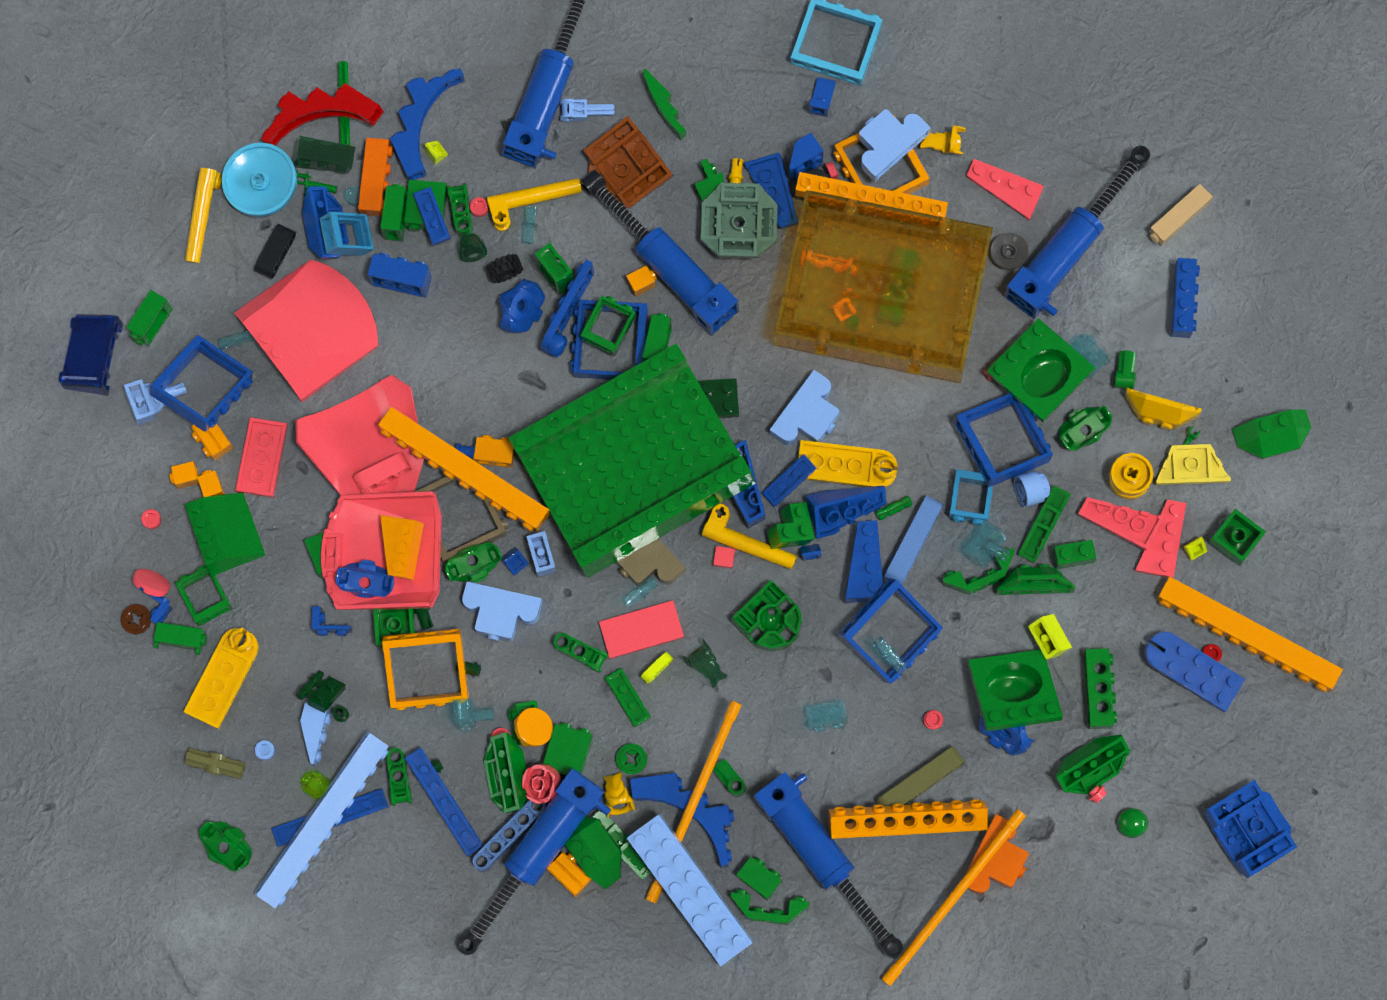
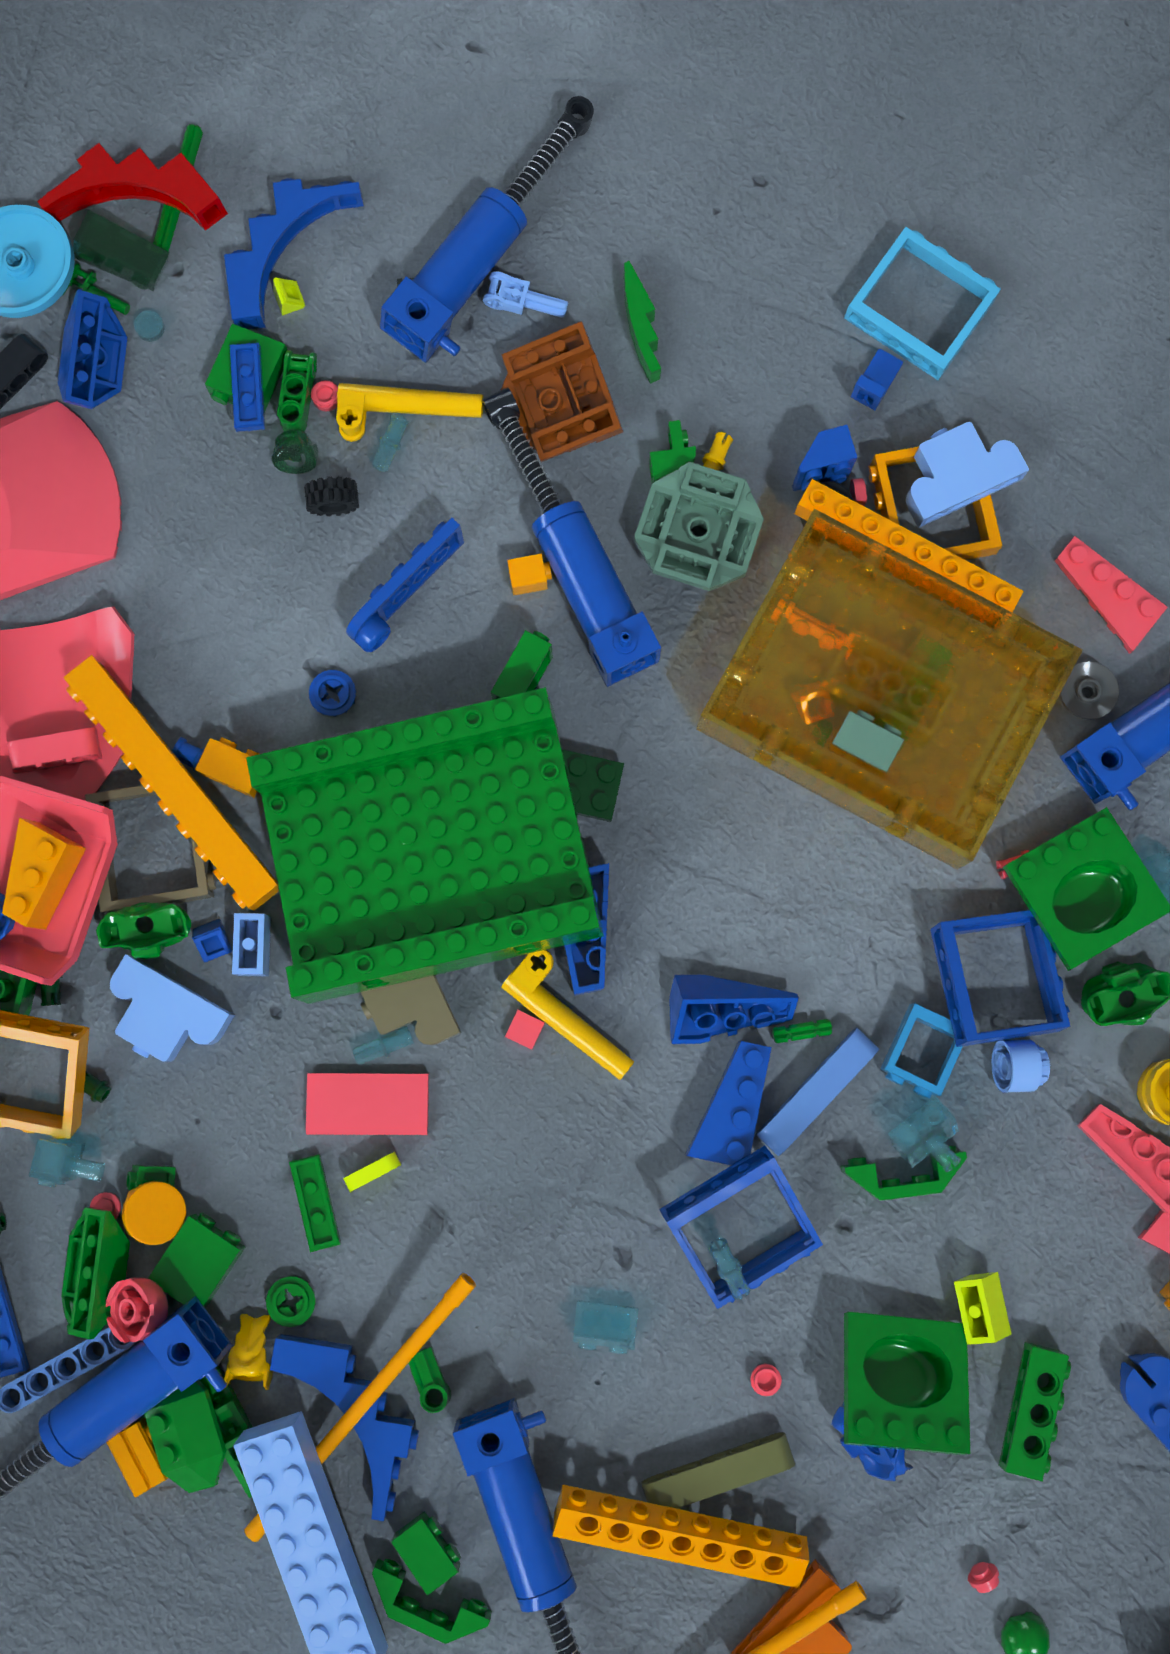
camera: 10 degrees right, 5 degrees up
dark azure window [319,212,373,256] -> none
orange brick [358,138,393,217] -> none
blue brick [368,253,432,298] -> none
green window [380,184,407,242] -> none
blue piece [499,278,545,333] -> none
green window [535,243,574,295] -> none
green piece [554,633,609,673] -> none
blue window [571,300,648,380] -> none
green window [581,295,636,356] -> none
clear green hair [682,639,727,688] -> none
green connector [731,580,802,652] -> none
blue wing [744,152,799,229] -> none
blue tile [762,454,818,507] -> none
green brick [767,502,815,549] -> none
light blue brick [770,370,839,445] -> none
yellow plate [798,440,898,488] -> none
blue slope [800,544,821,561] -> none
yellow hair [920,125,966,155] -> none
green wedge [996,564,1075,595] -> none
green slope [1018,485,1071,563] -> none
green brick [1053,540,1096,569] -> none
green wedge [1055,734,1130,794] -> none
none -> blue gear [309,670,356,717]
none -> sand green brick [832,710,905,774]

